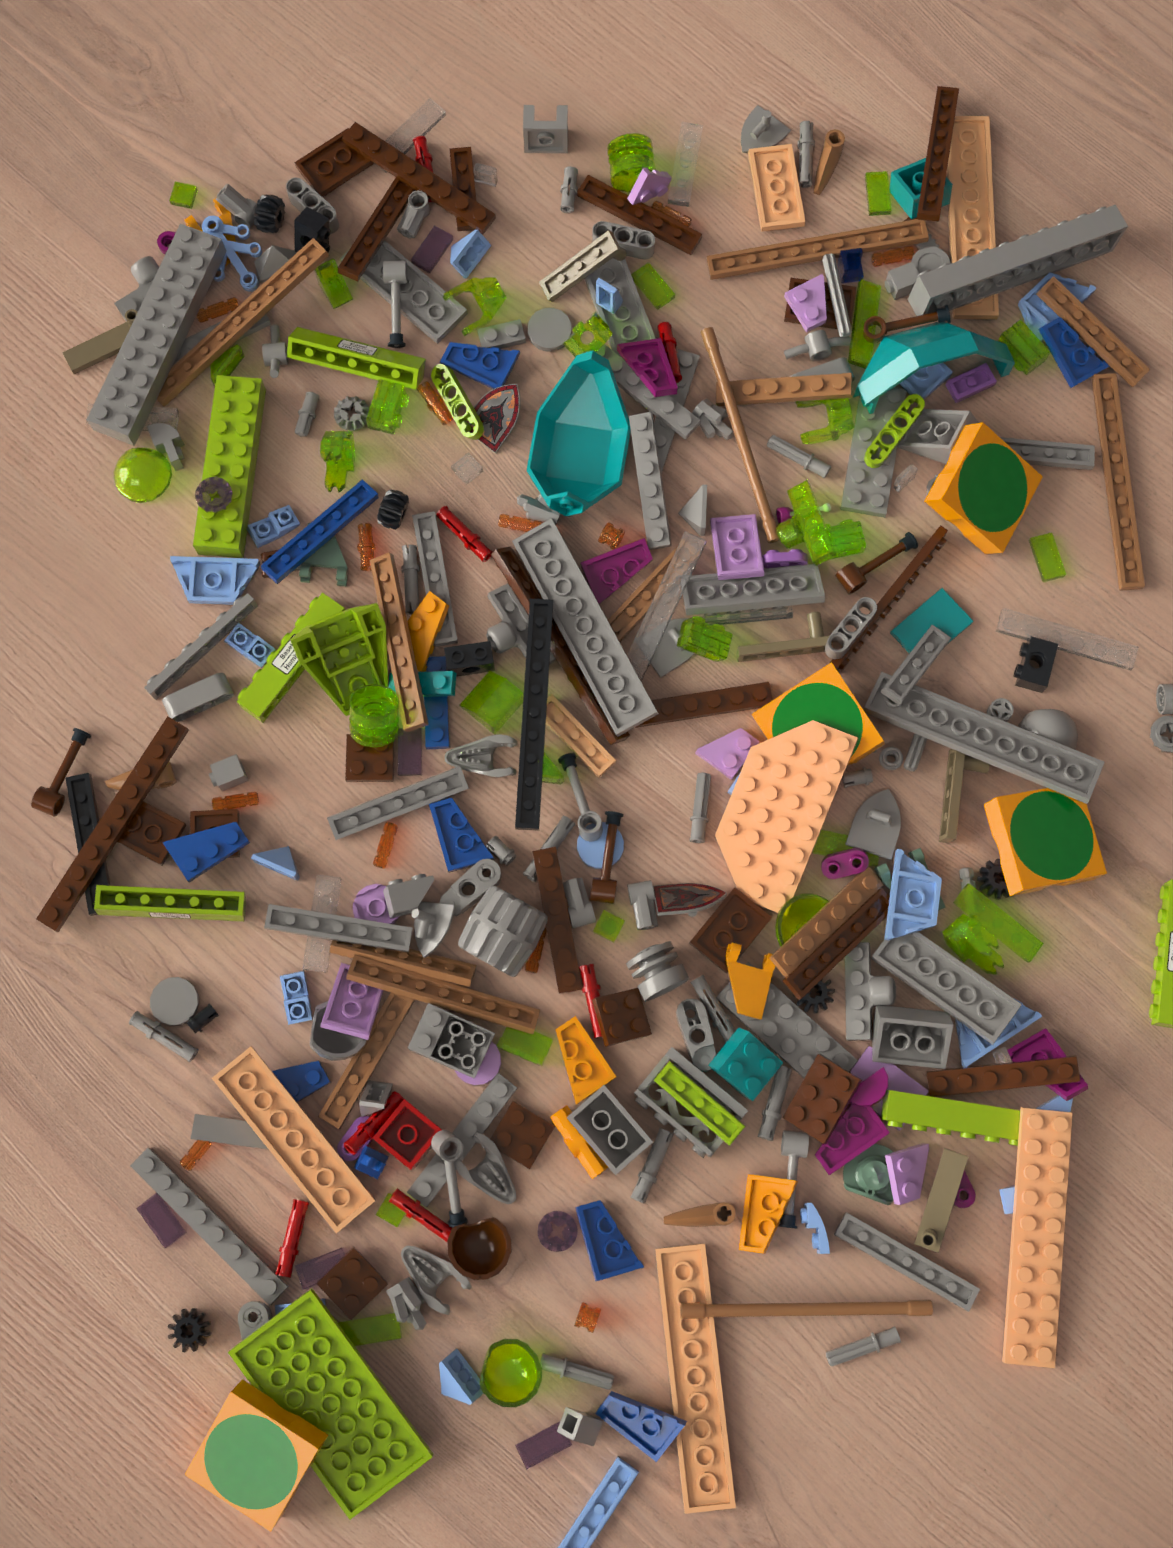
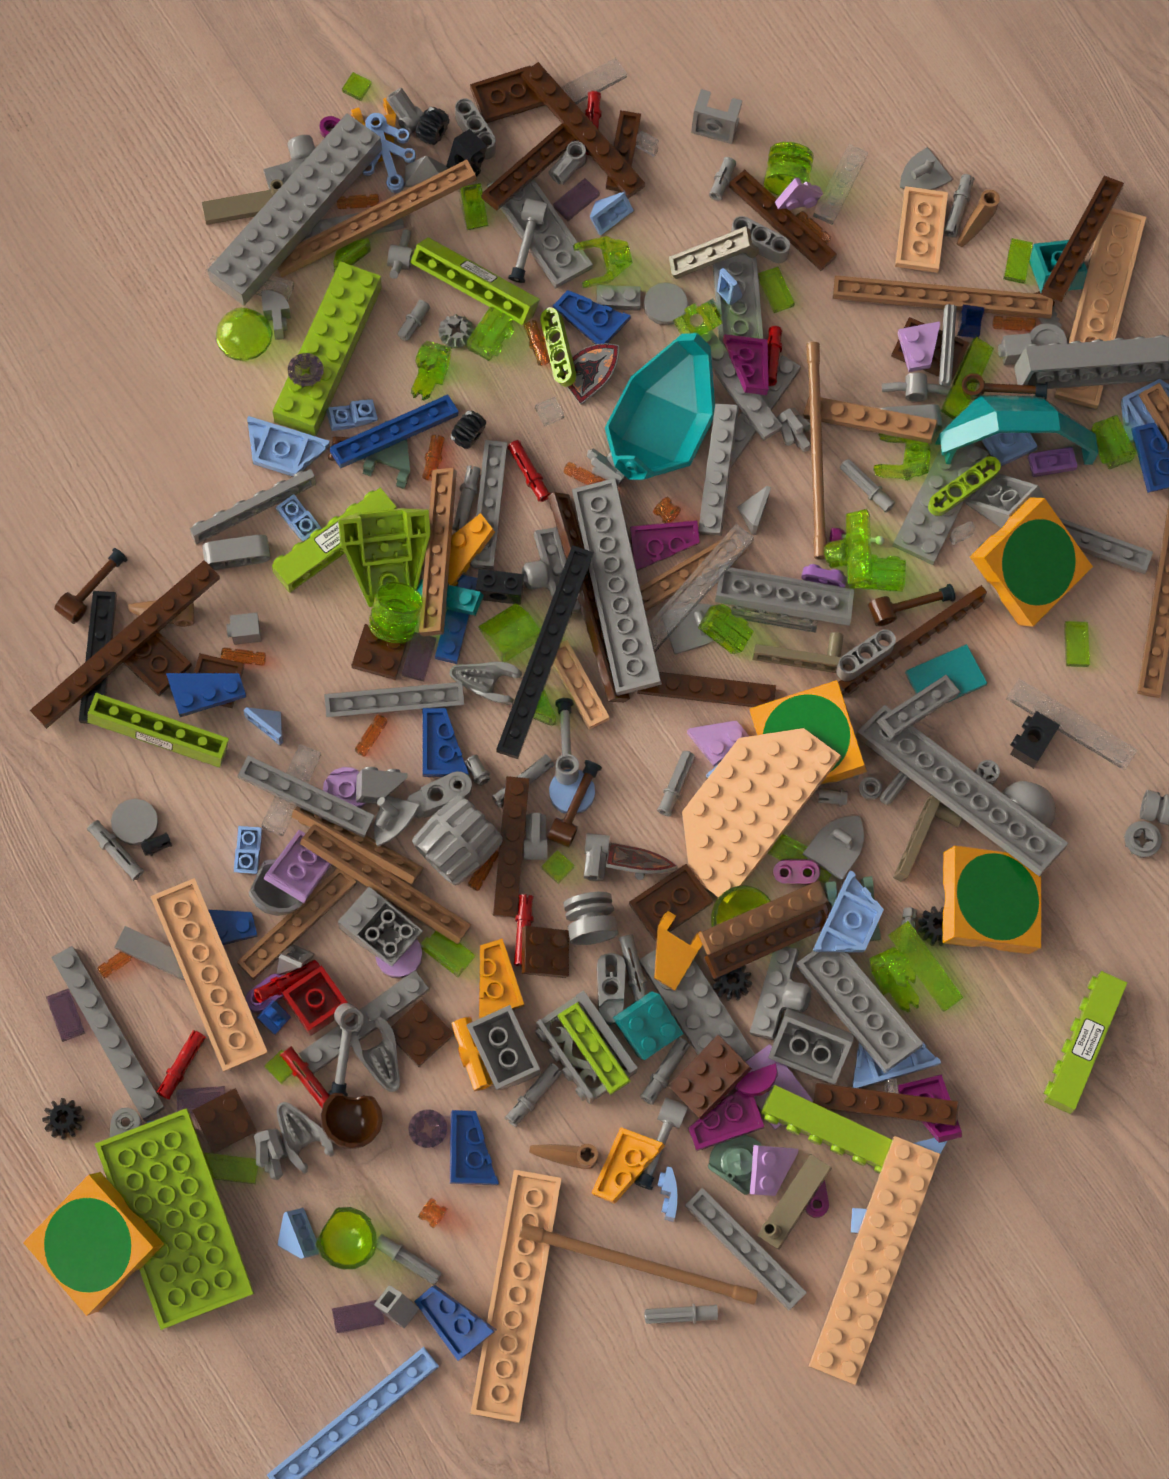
camera: 10 degrees right, 5 degrees down
lavender tile [710,514,764,580] -> none

